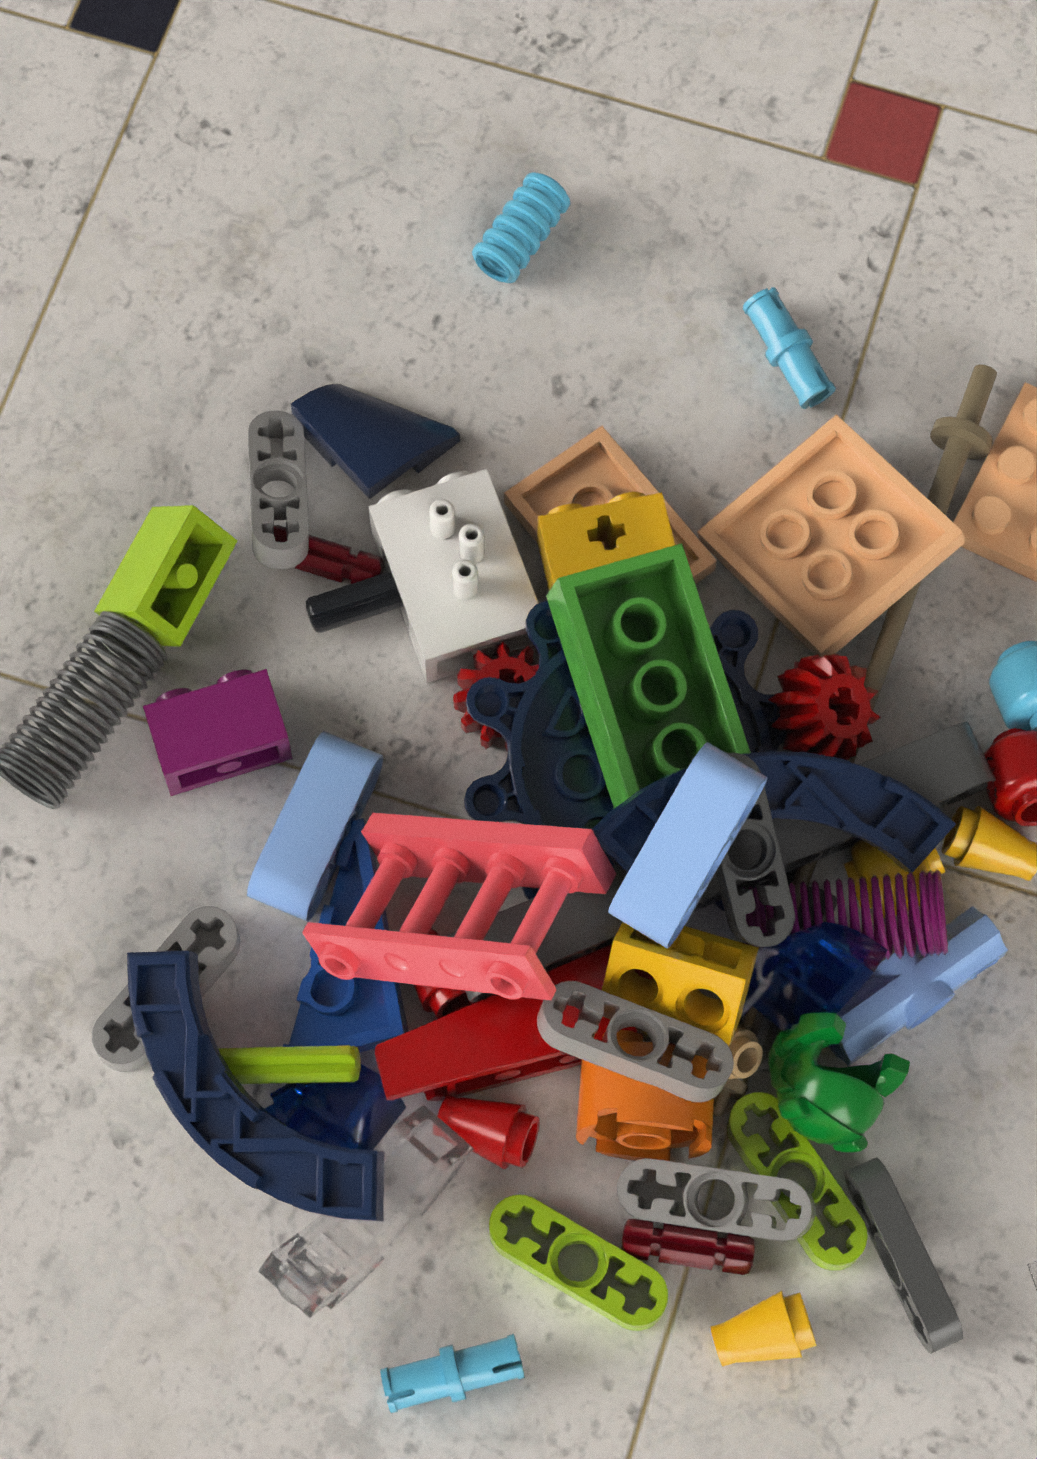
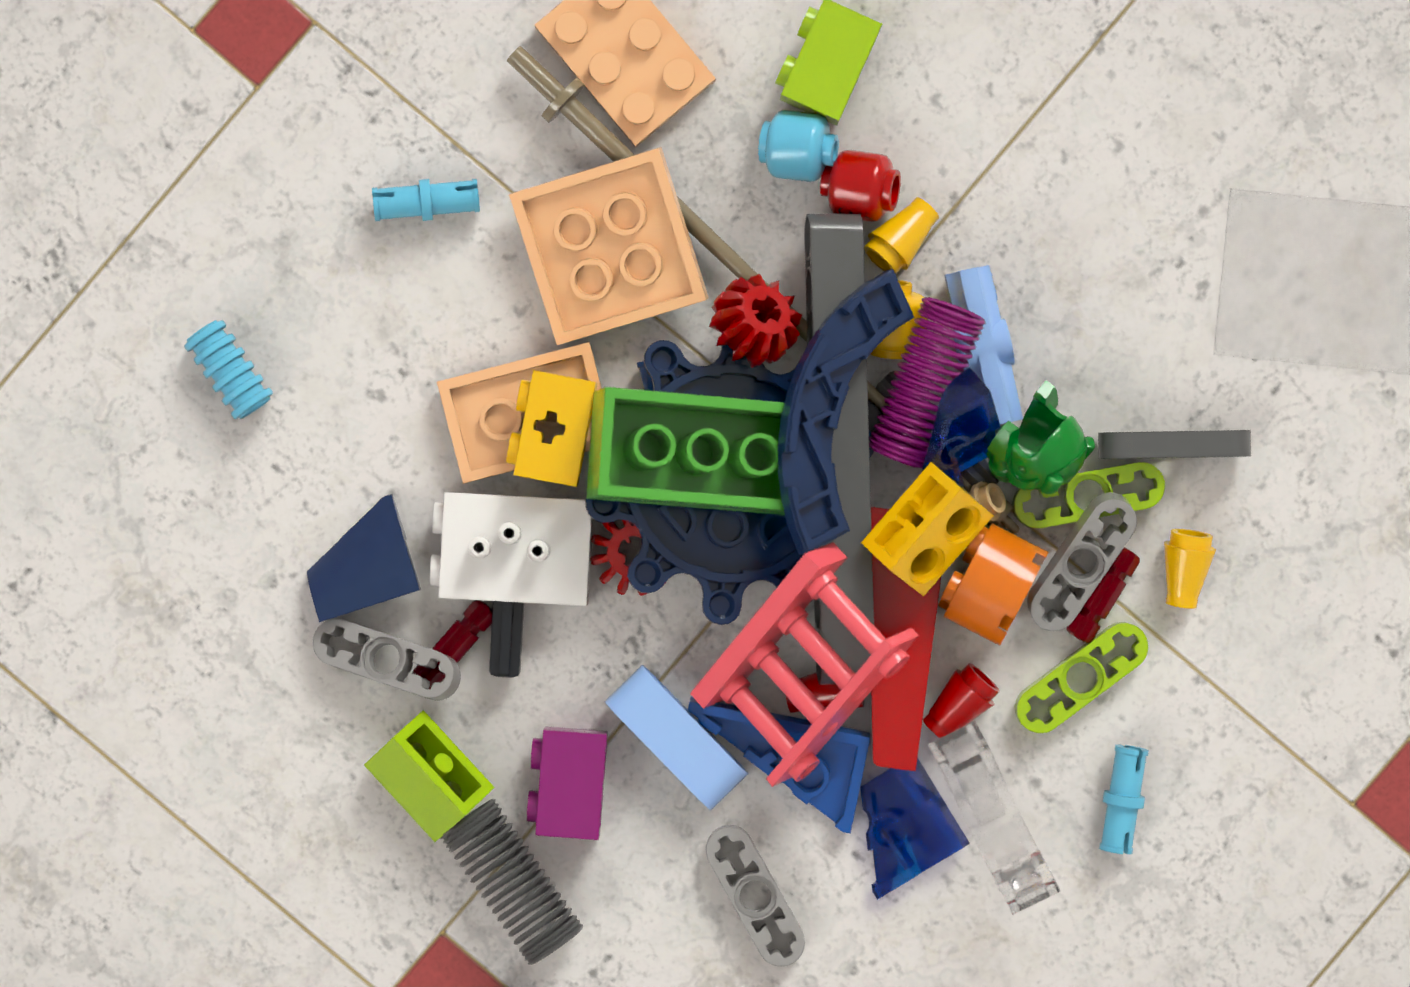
camera: 70 degrees left, 20 degrees up
dark blue tile [127,951,385,1222] -> none
lime axle [218,1045,361,1084] -> none
light grey beam [537,981,734,1102] -> none
light blue beam [608,742,768,949] -> none
dark grey beam [716,753,795,947] -> none

